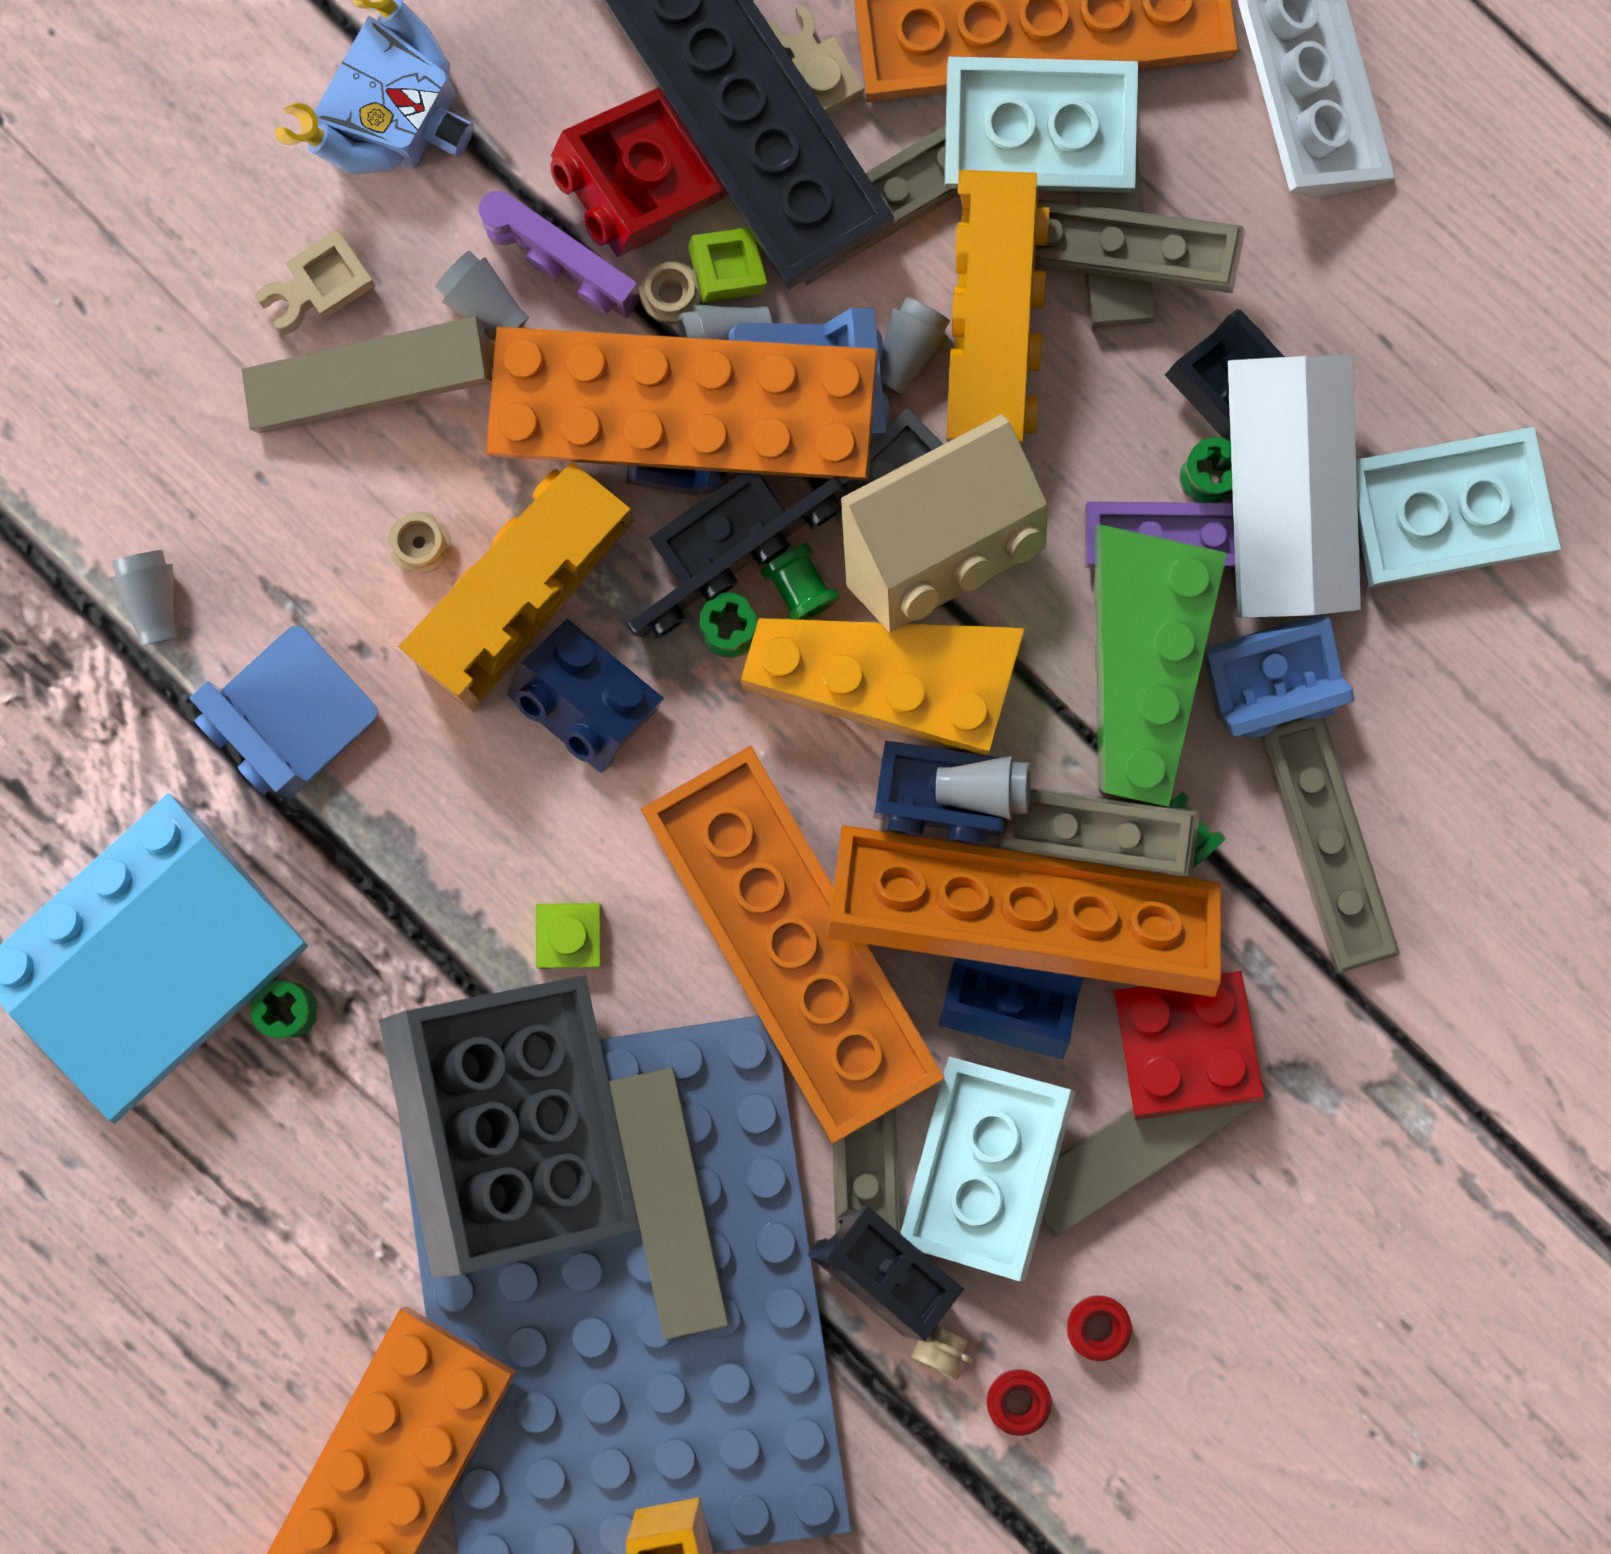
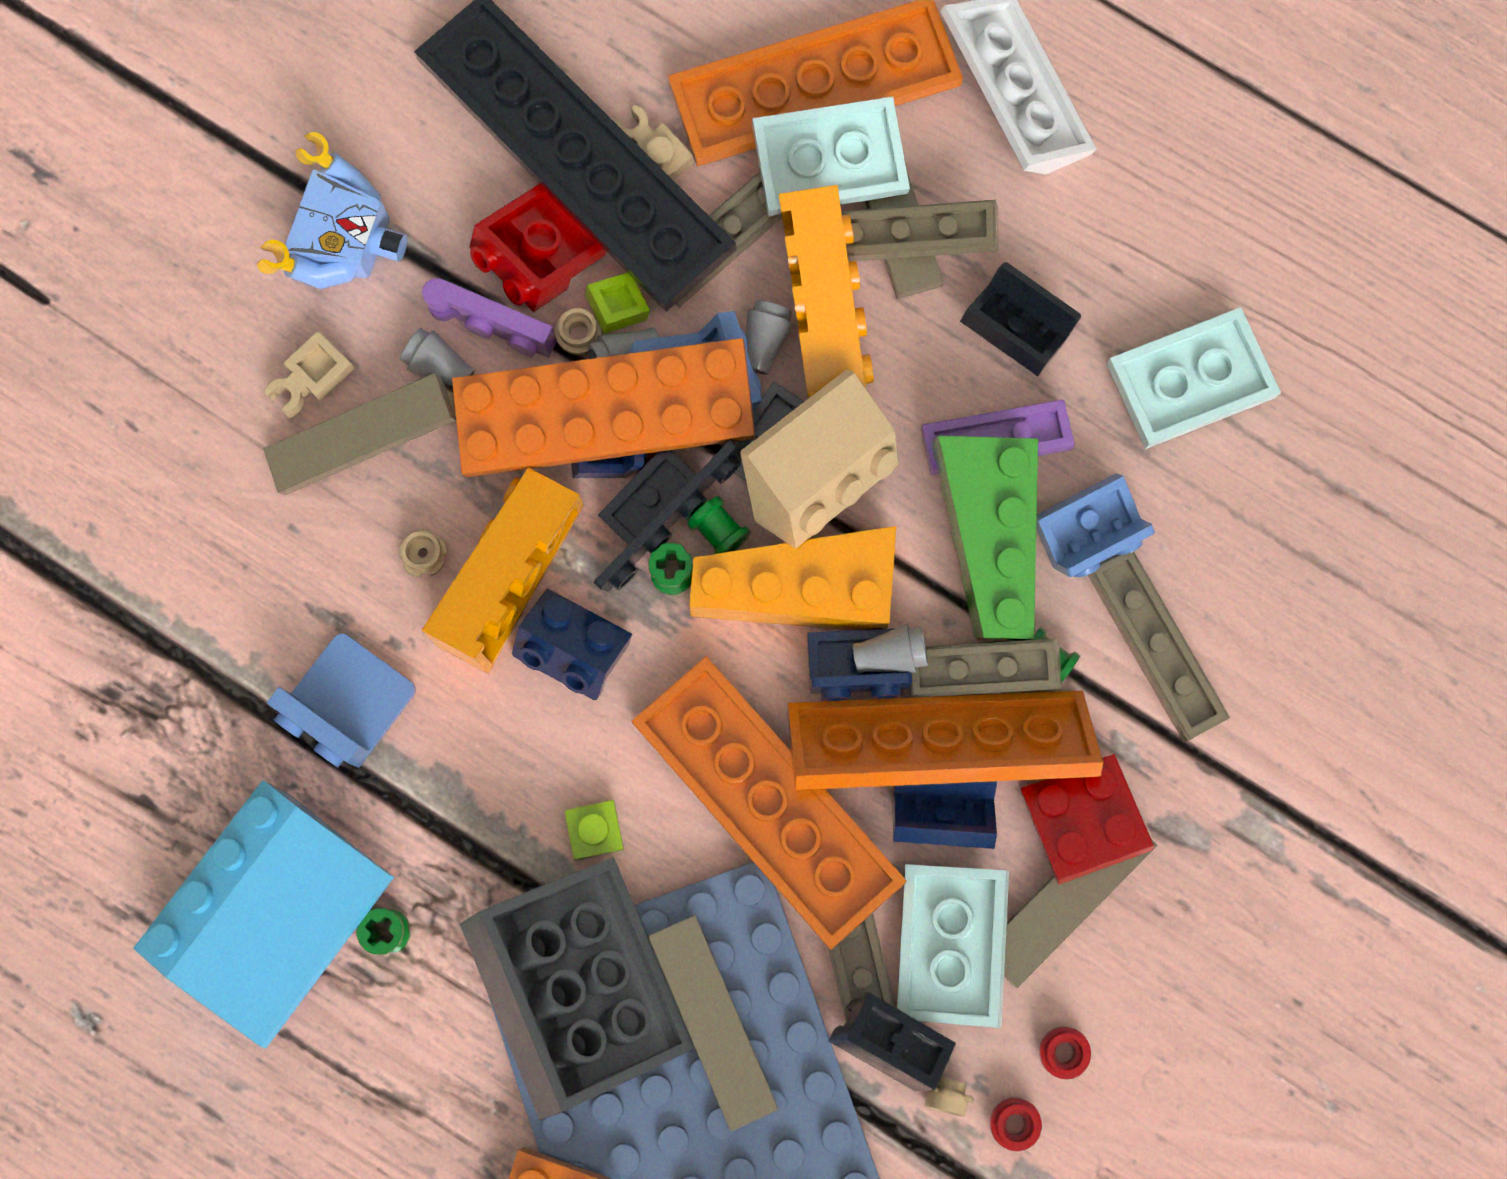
camera: 15 degrees left, 5 degrees down
light grey cone [110,550,178,646] -> none
green bush [1179,437,1232,503] -> none
white slope [1228,355,1361,618] -> none

